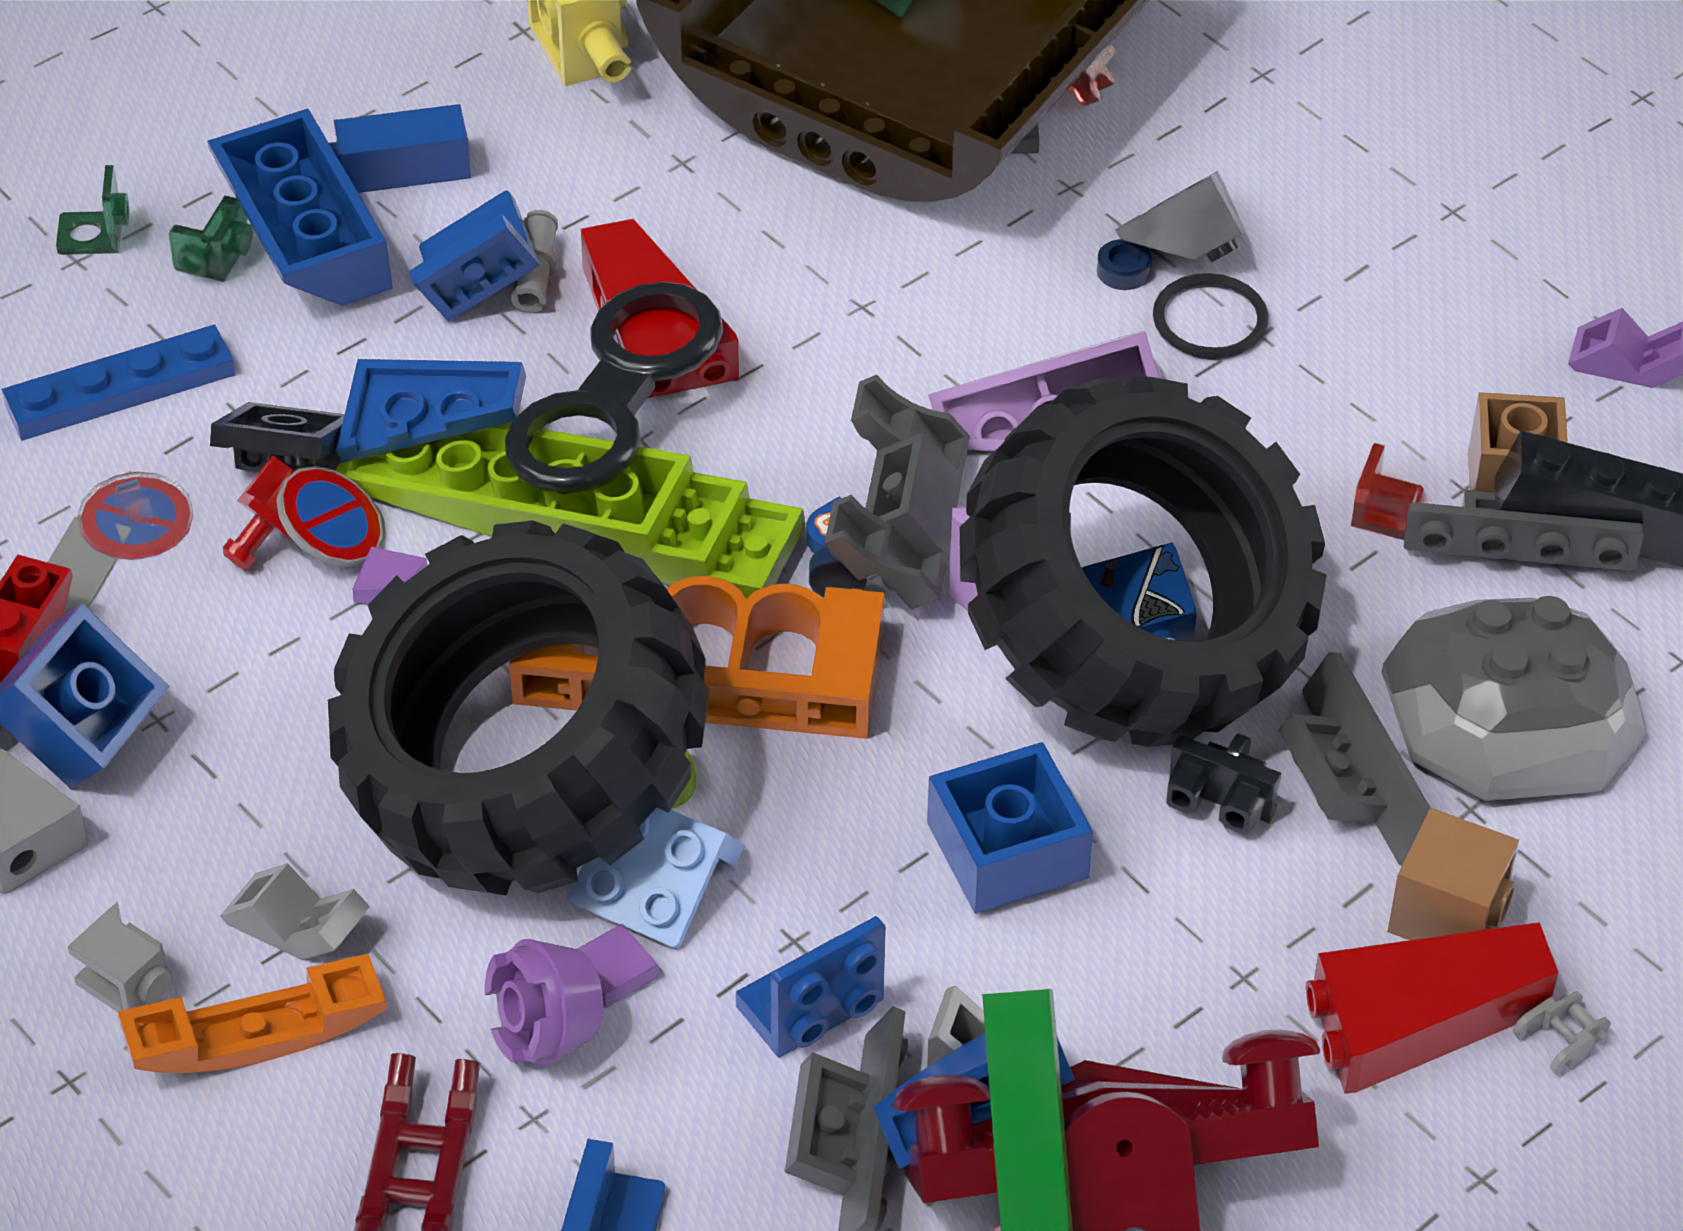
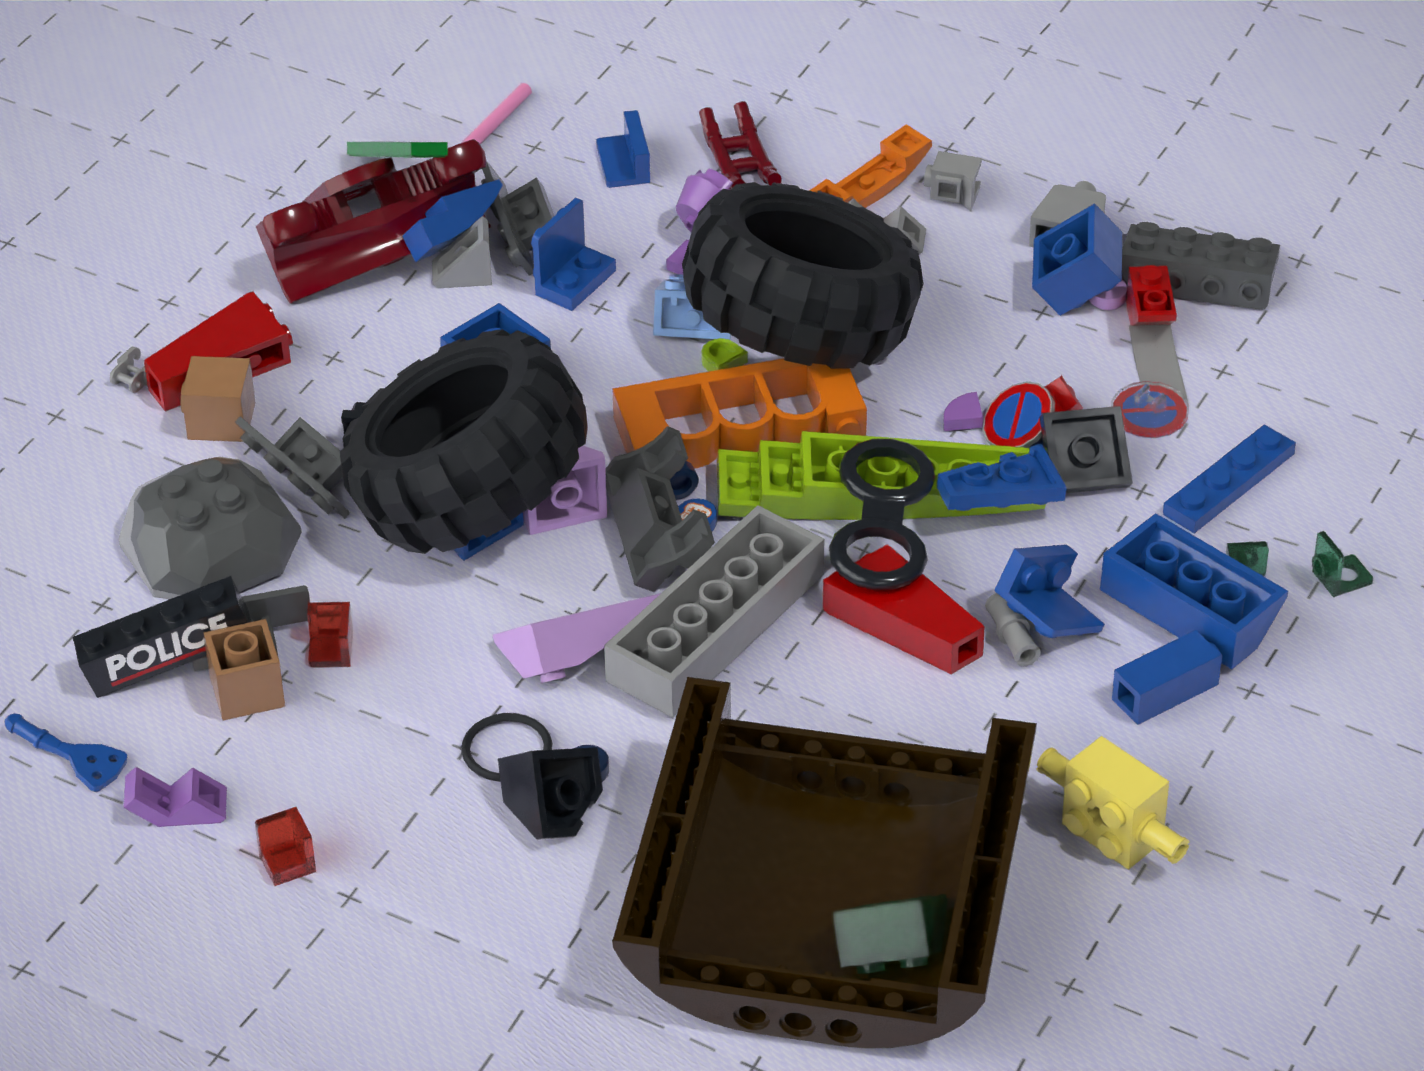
camera: 160 degrees right, 5 degrees down
none -> clear red panel [255,807,316,886]
none -> light grey brick [604,505,824,718]

